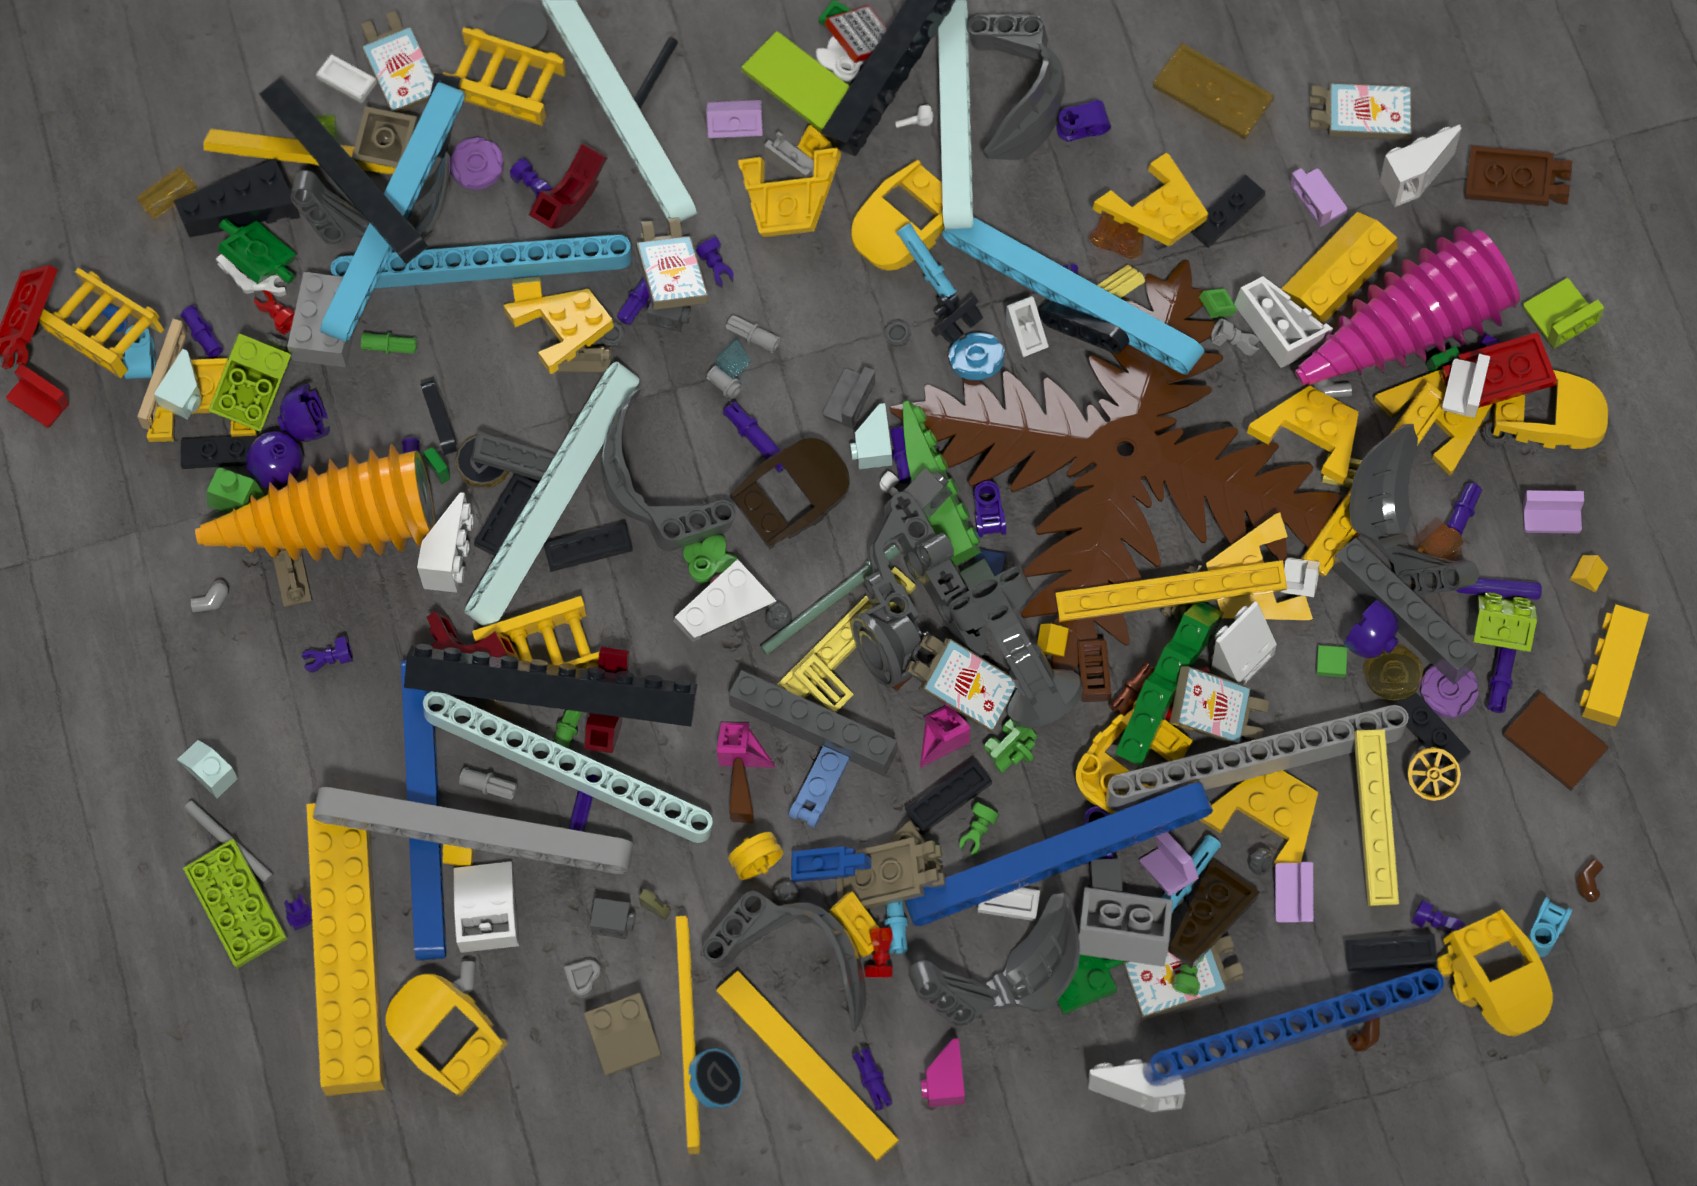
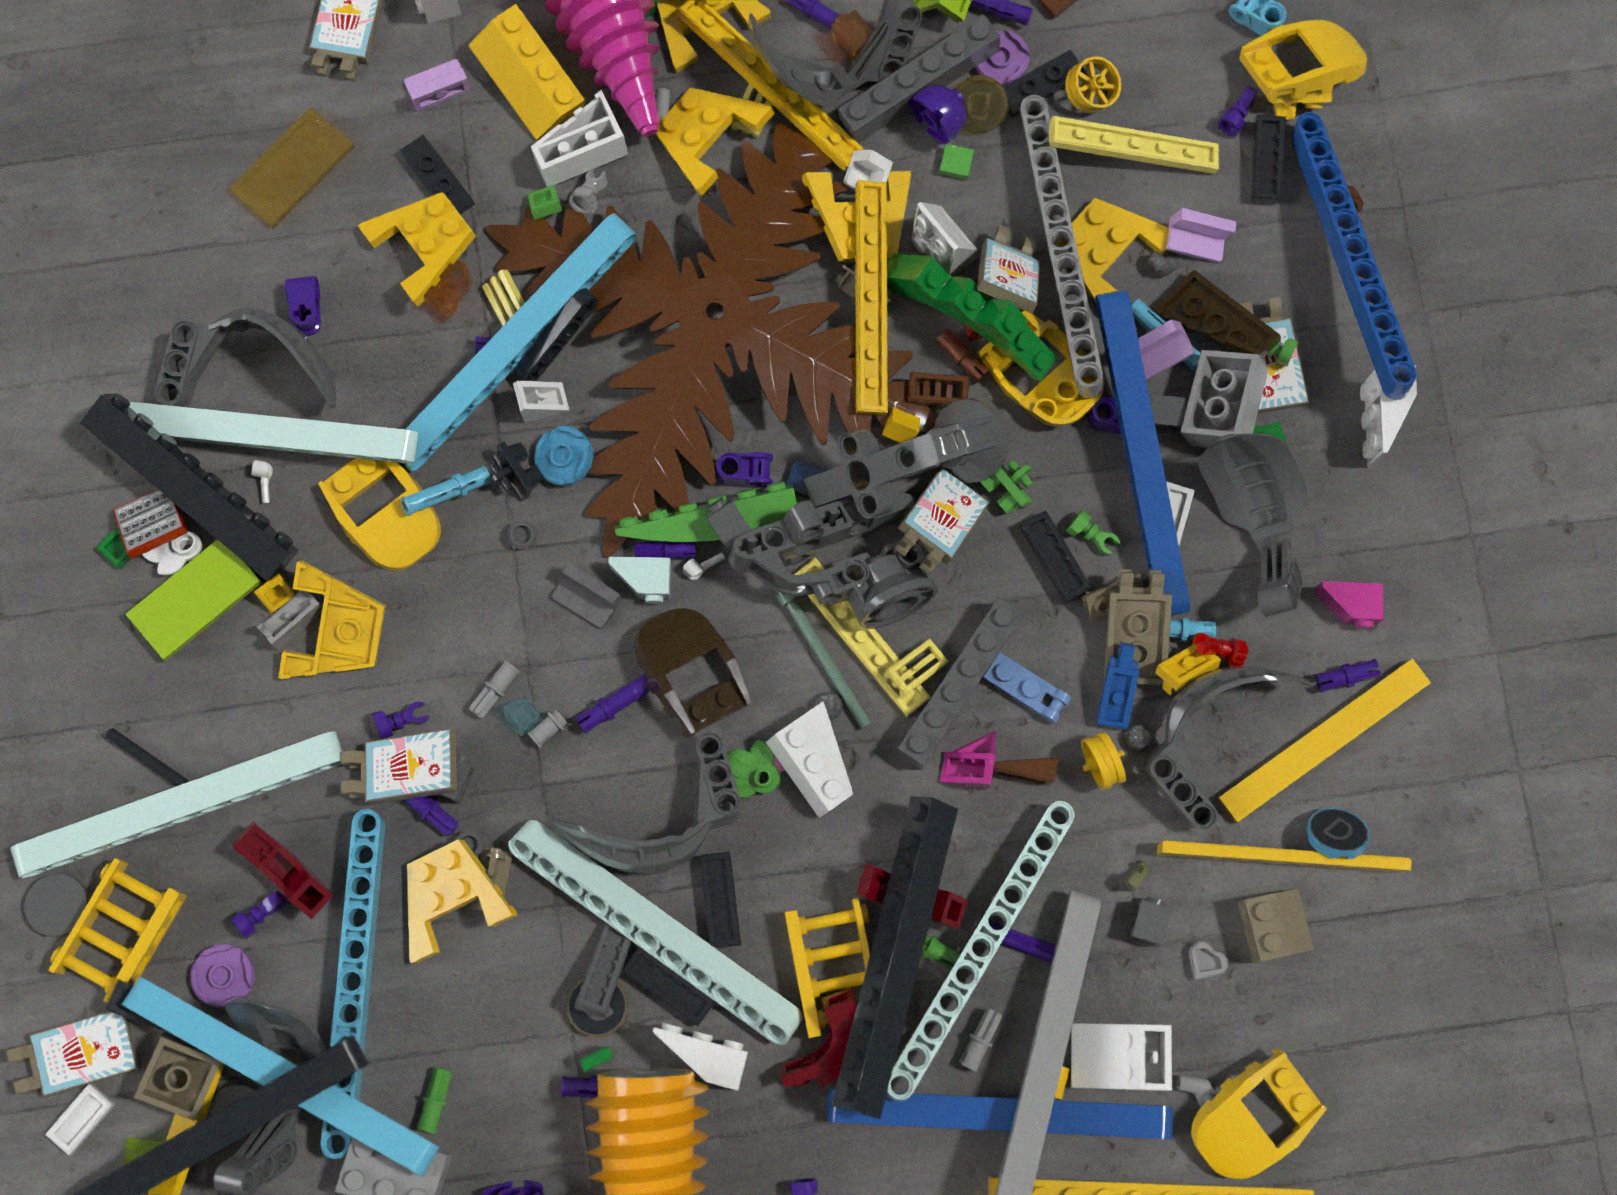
camera: 90 degrees left, 10 degrees up
black beam [420,380,458,456] -> none
yellow slope [513,276,543,302] -> none
lavender panel [707,100,763,138] -> none
dark pink slope [920,706,970,768] -> none

